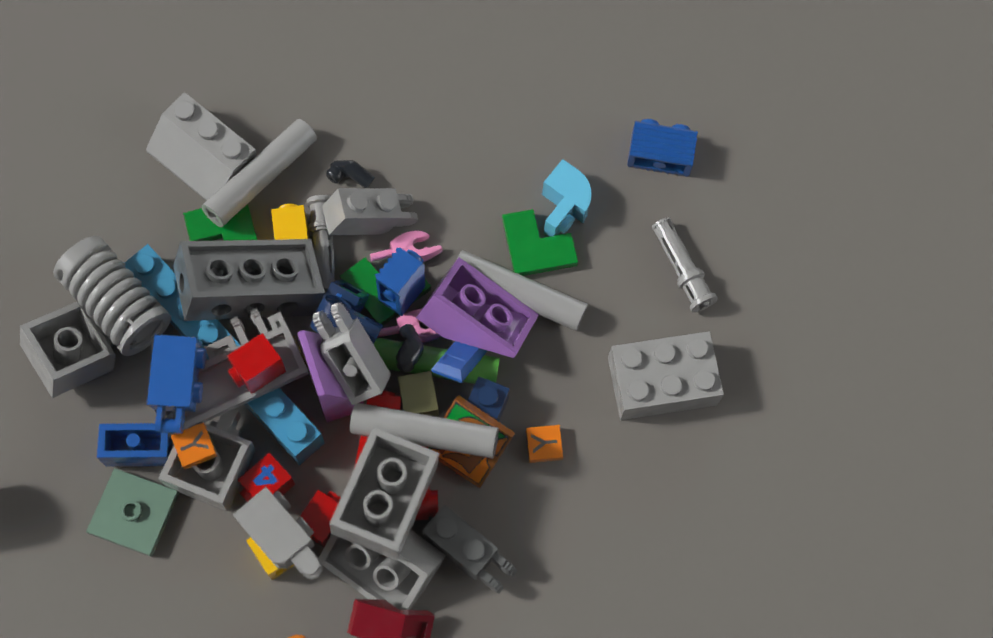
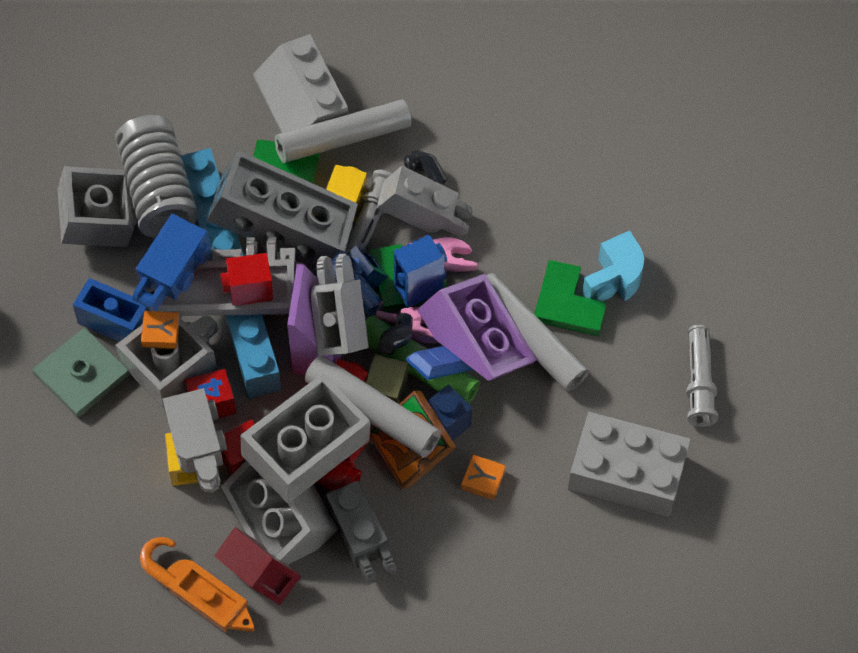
camera: 30 degrees right, 10 degrees down
blue brick [627,119,698,177] -> none

